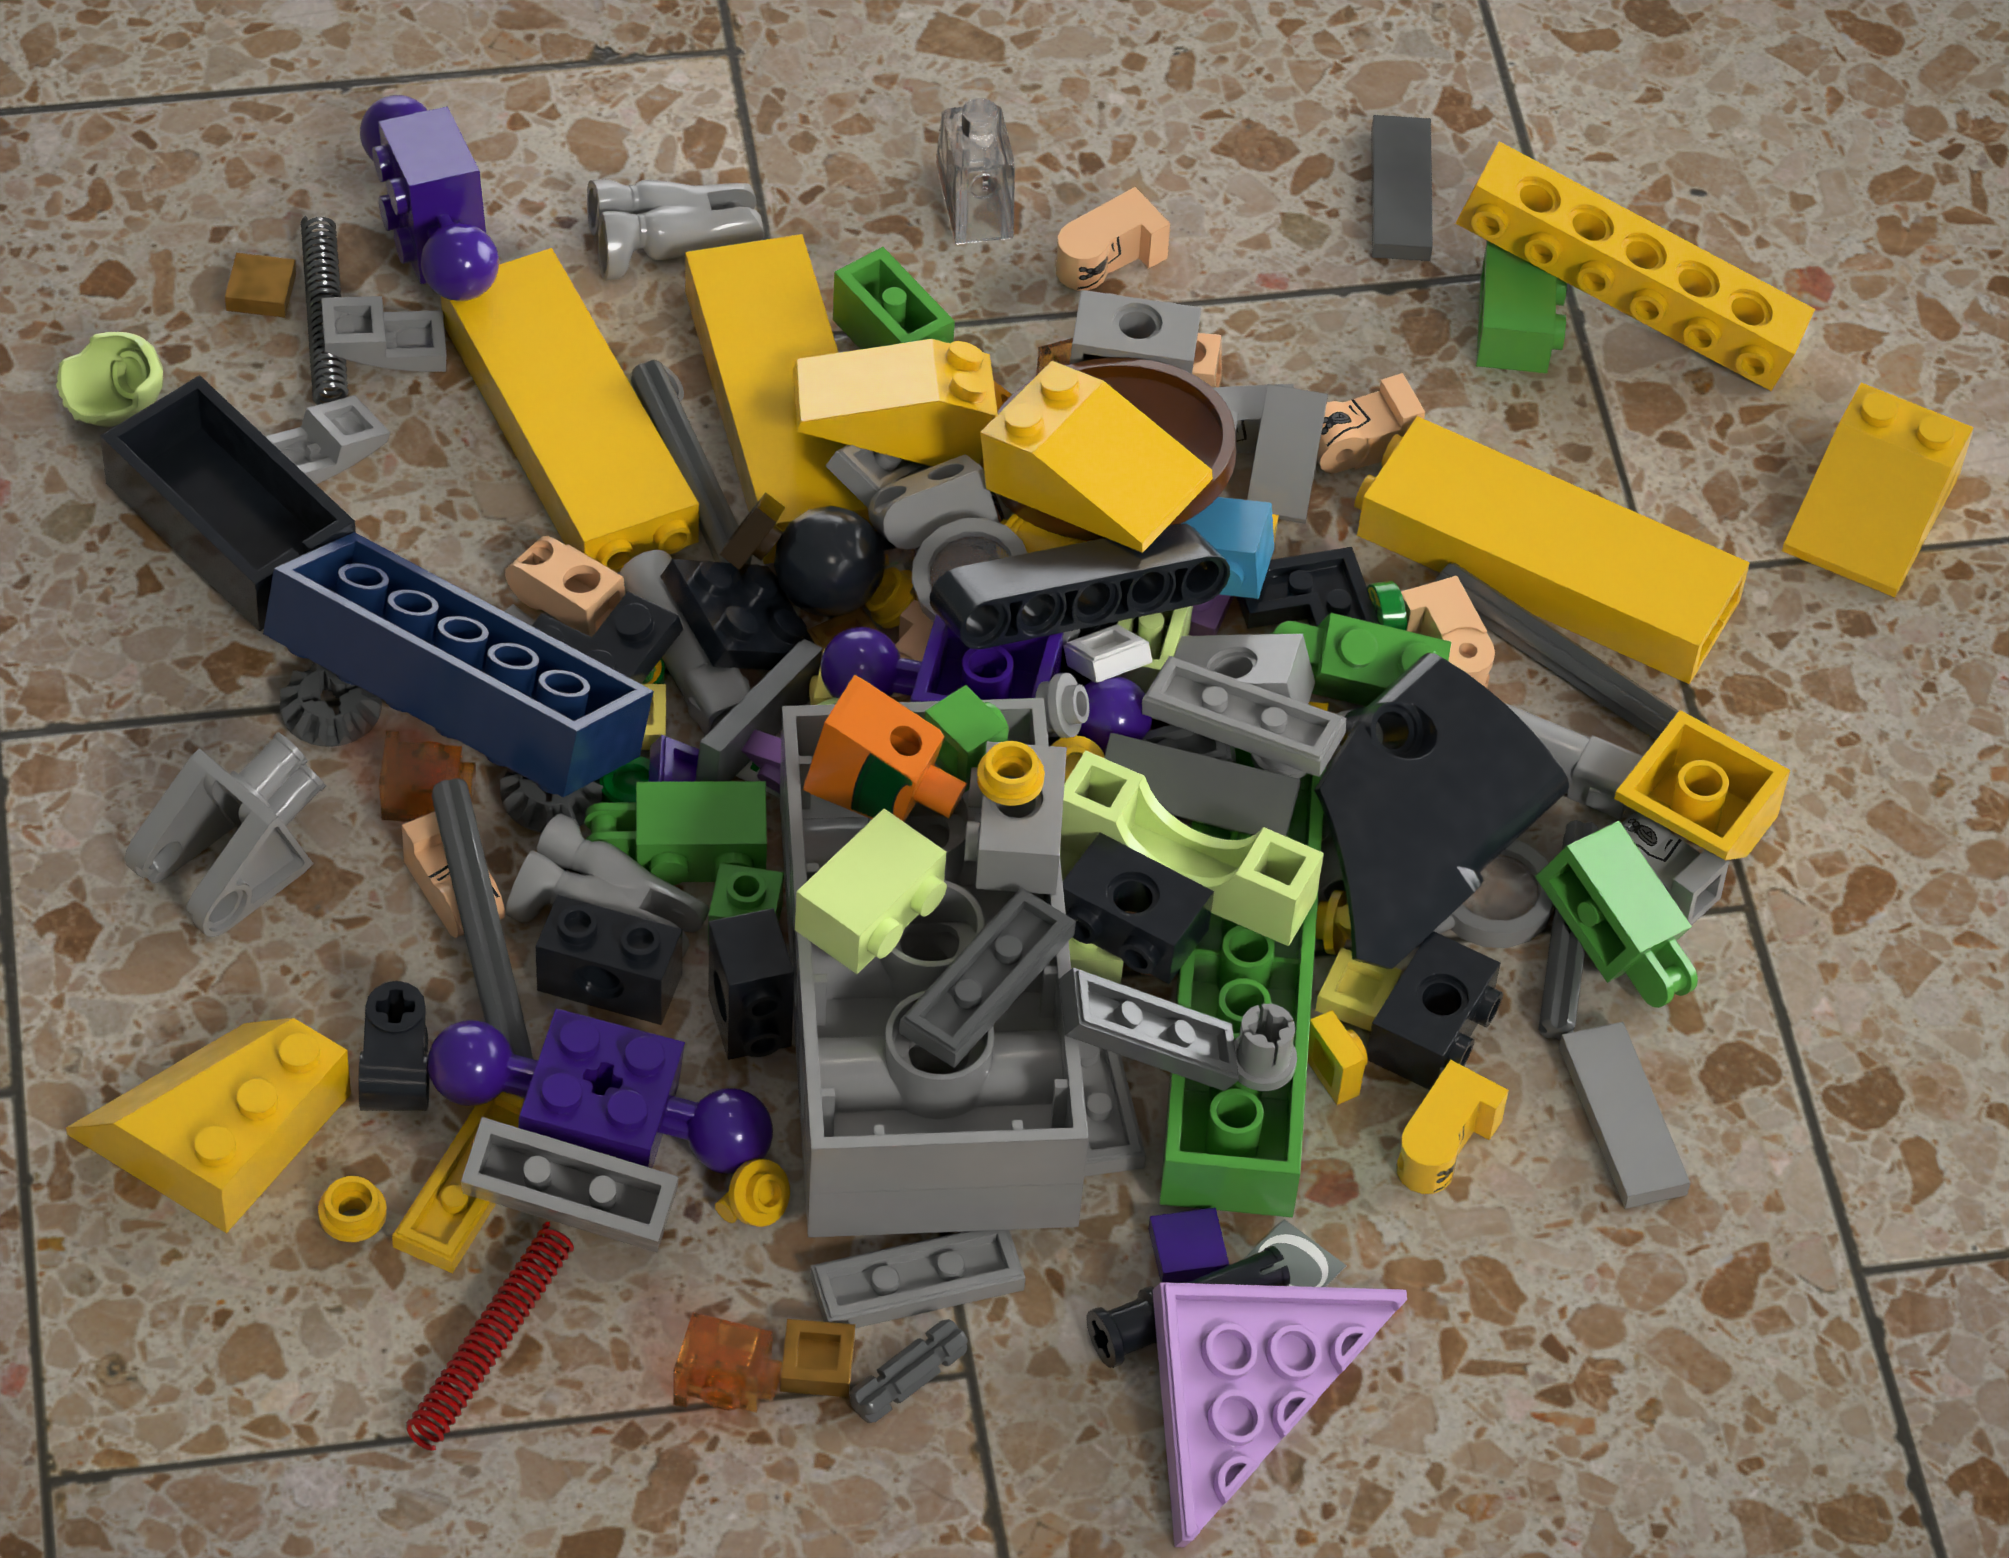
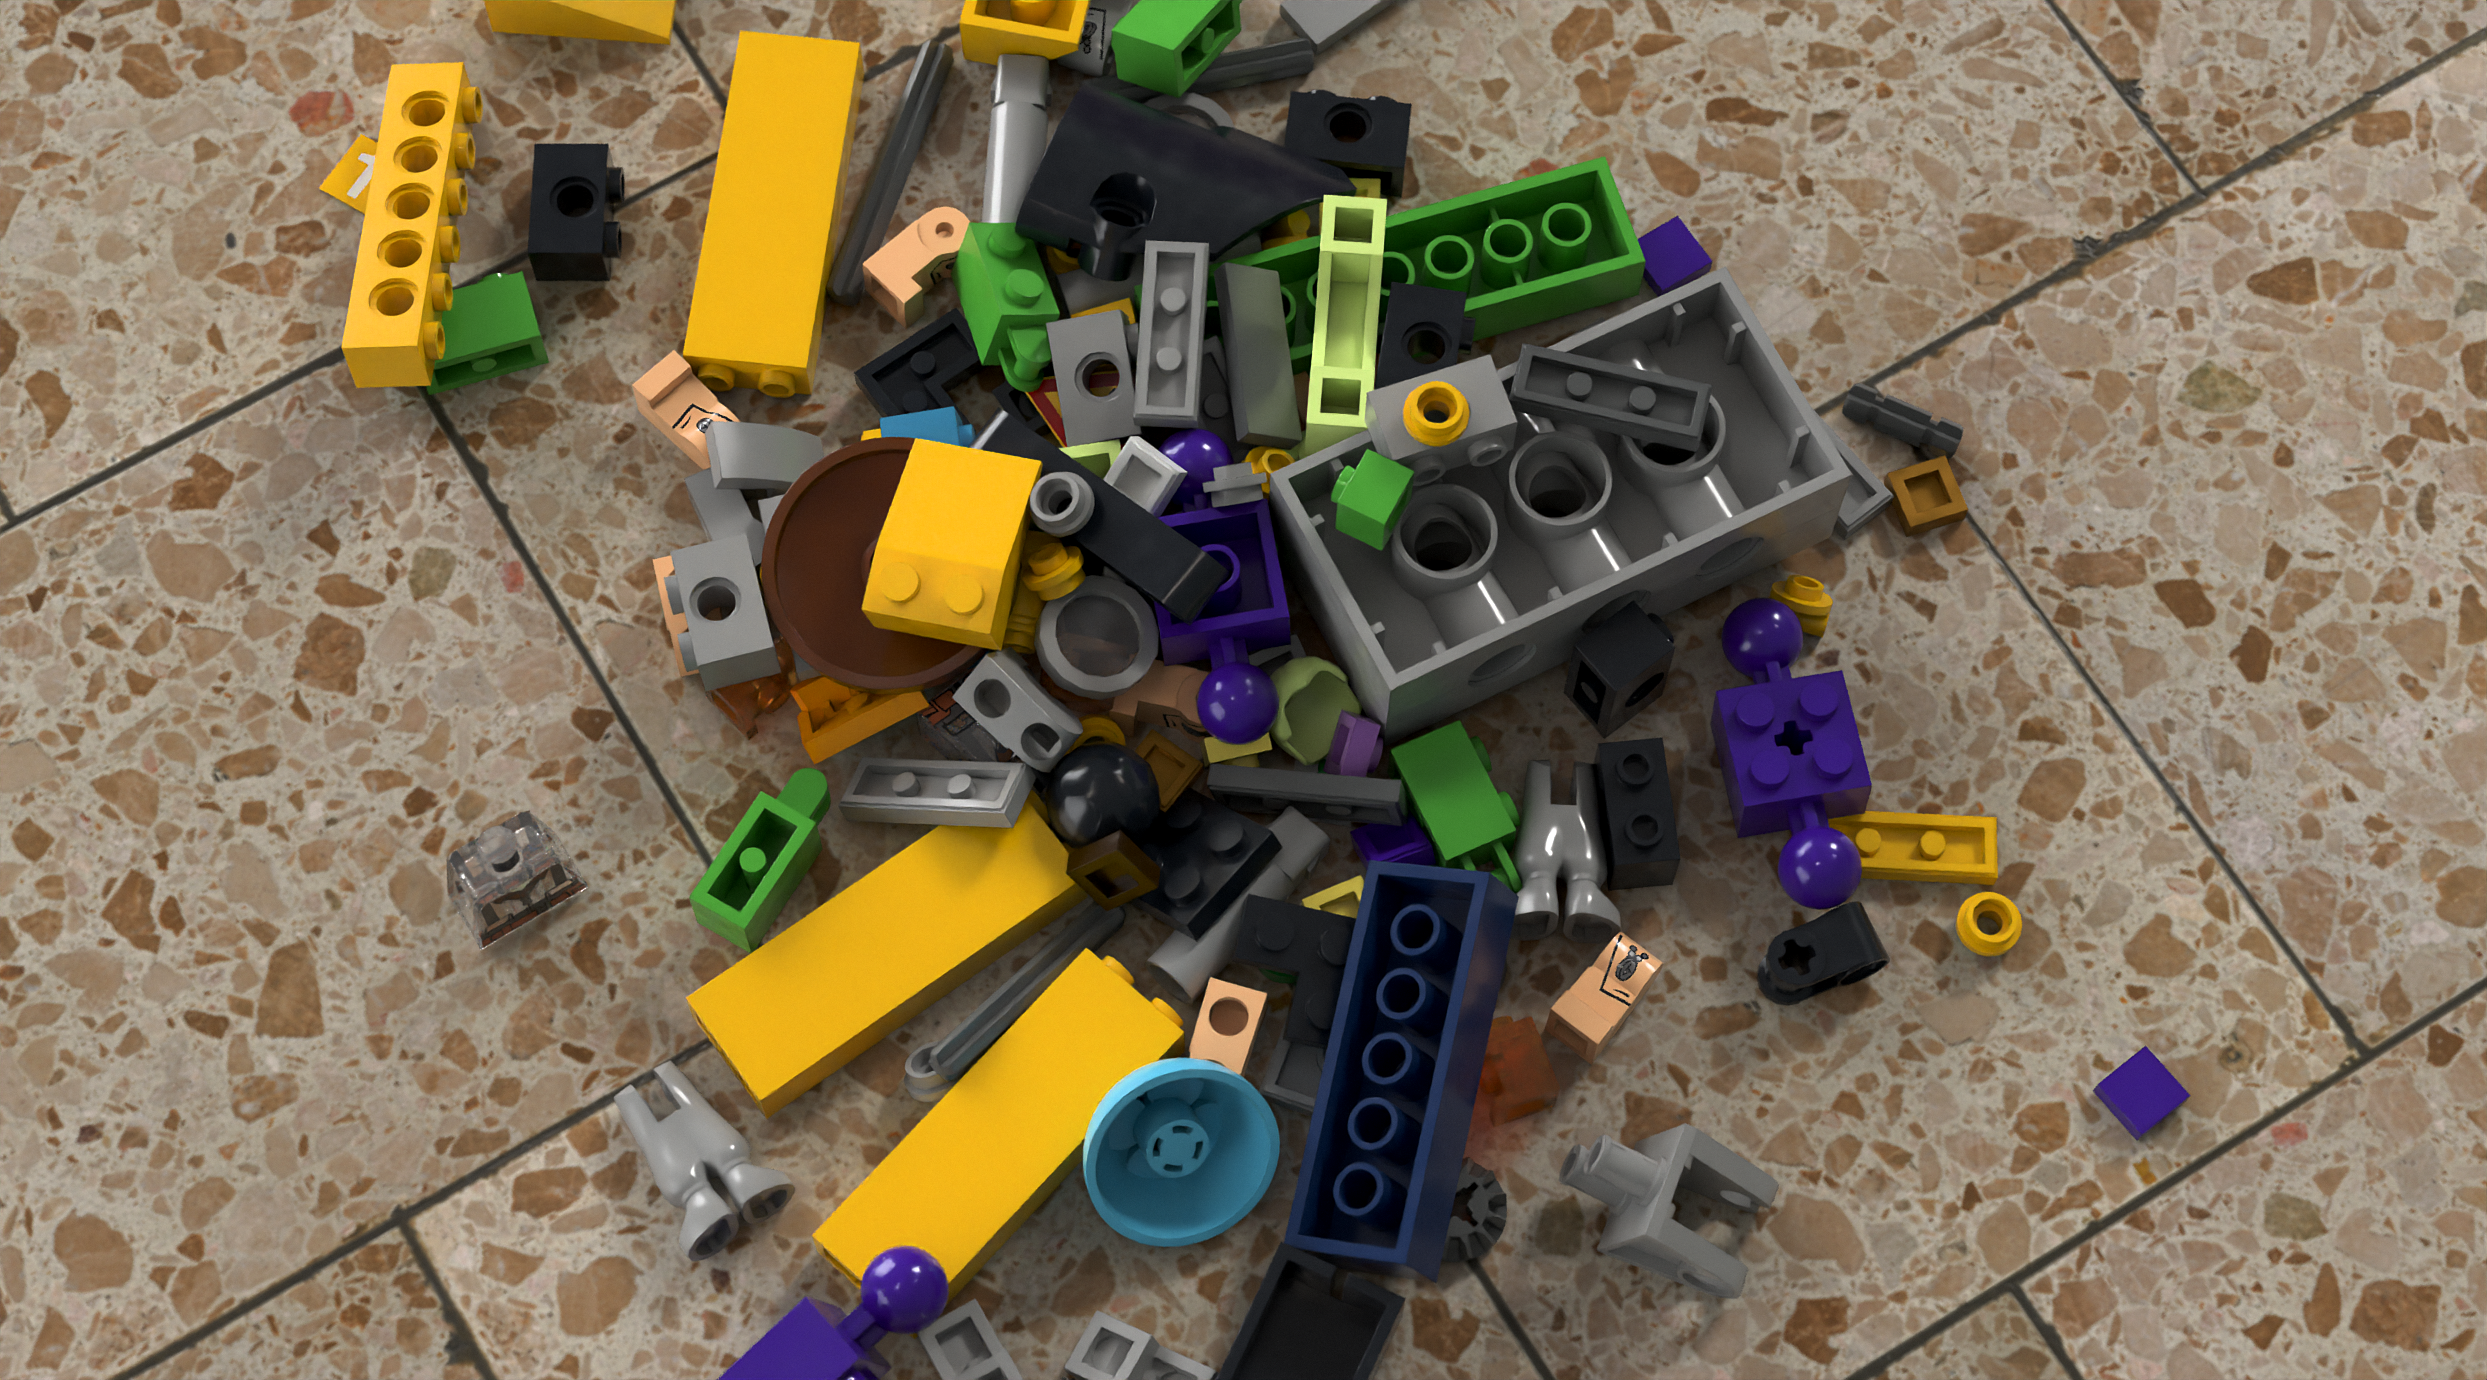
camera: 110 degrees left, 15 degrees up
yellow wedge [66,1018,351,1234] -> none
red piece [406,1221,574,1451] -> none
dark grey axle [431,778,533,1059] -> none
light grey brick [461,1117,679,1253] -> none
clear orange brick [673,1312,782,1413] -> none
bright green plate [708,863,784,945] -> none
yellow slope [793,339,998,467] -> none
yellowish green brick [795,809,947,974] -> none
orange torso [802,675,967,822] -> none
light nougat leg [1056,187,1170,291] -> none
dark grey tile [1059,967,1239,1091] -> none
black pin [1086,1246,1290,1368] -> none
lavender tile [1153,1283,1407,1547] -> none
light grey bush [1234,1004,1297,1091] -> none
light grey sticker [1245,1219,1347,1287] -> none
yellow plate [1308,1010,1368,1105] -> none
green tile [1367,581,1407,631] -> none
dark grey tile [1371,115,1433,261] -> none
yellow leg [1396,1060,1509,1194] -> none
none -> black brick [527,144,625,281]
none -> yellow plate [1022,543,1086,601]
none -> light grey plate [1030,472,1095,537]
none -> medium azure piece [1083,1058,1280,1247]
none -> dark purple tile [2093,1046,2190,1141]

